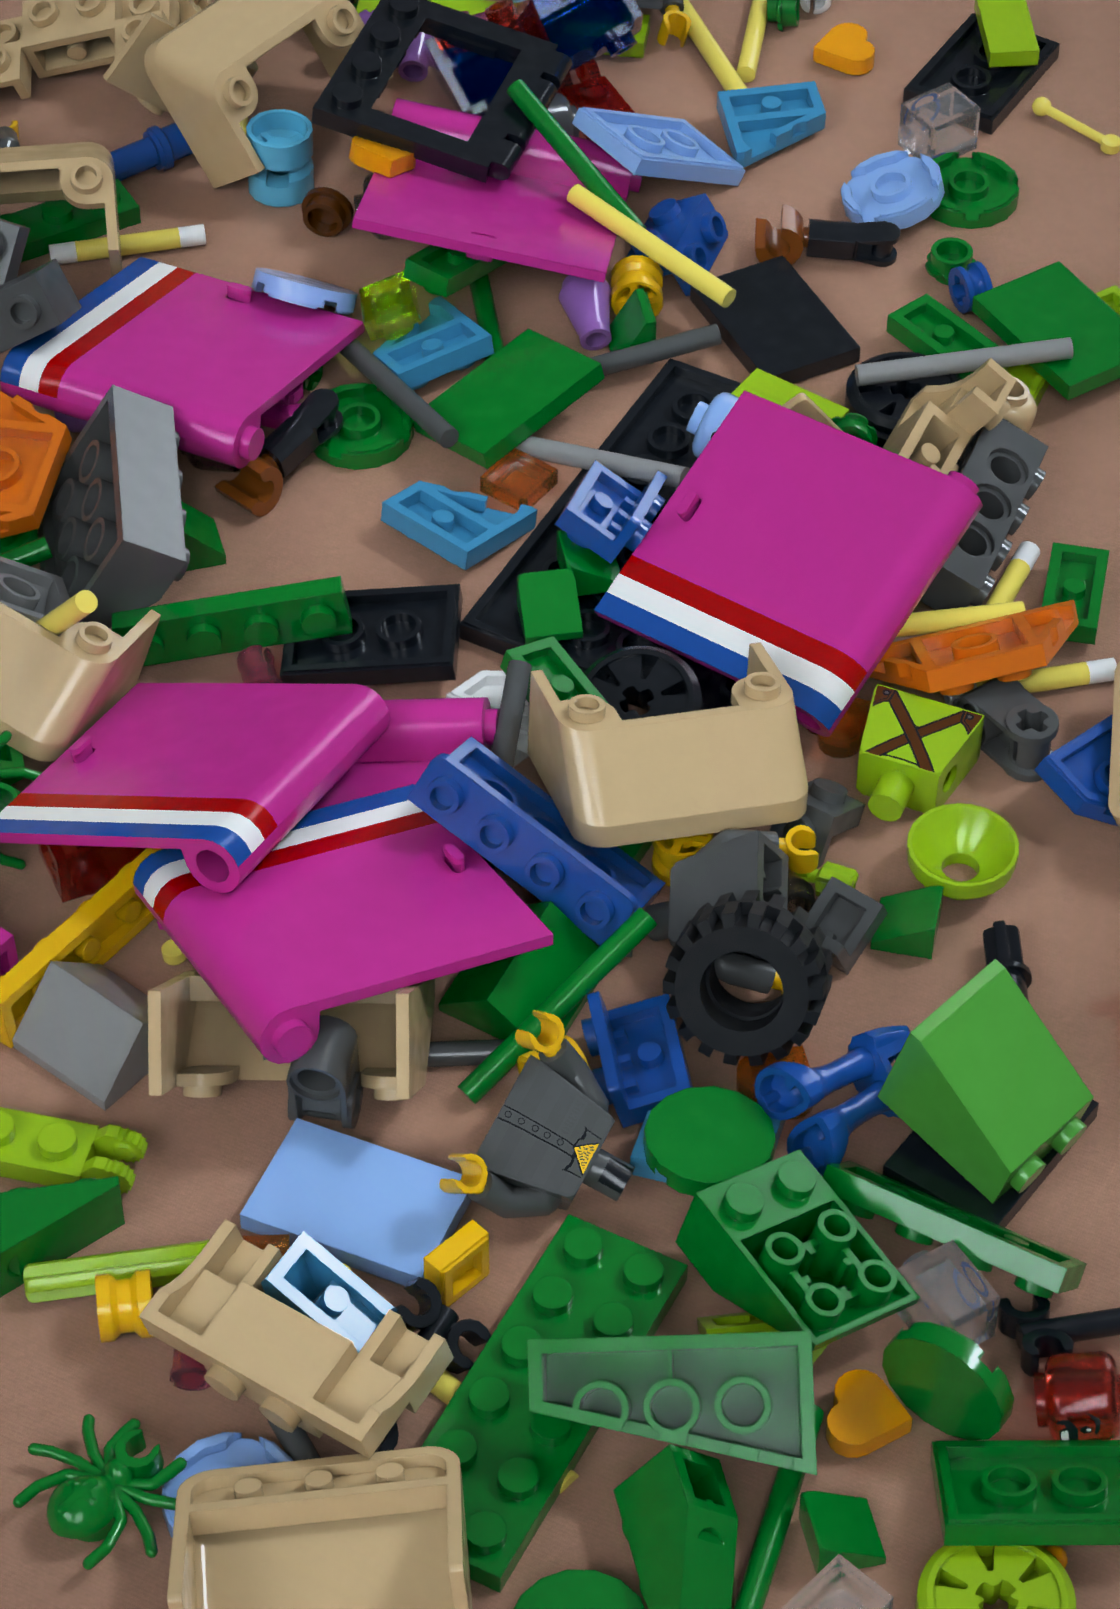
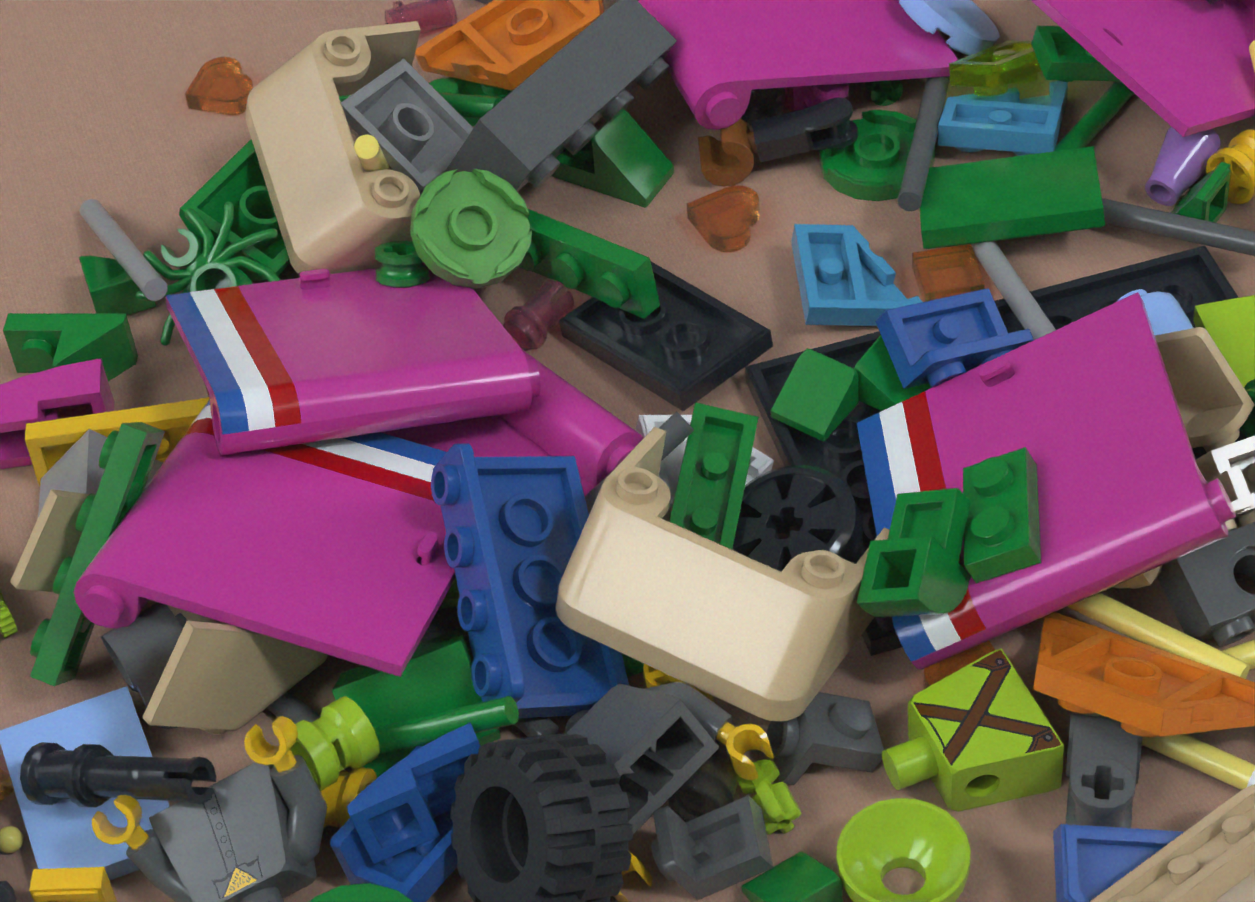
camera: 50 degrees right, 0 degrees up
none -> black pin [20,742,216,807]
none -> green plate [30,422,165,686]
none -> lime wheel [291,696,380,791]
none -> blue slope [347,722,481,864]
none -> green bush [375,241,430,287]
none -> bright green tile [410,169,532,288]
none -> clear orange tile [687,185,760,252]
none -> green brick [857,488,971,618]
none -> green plate [963,447,1041,584]

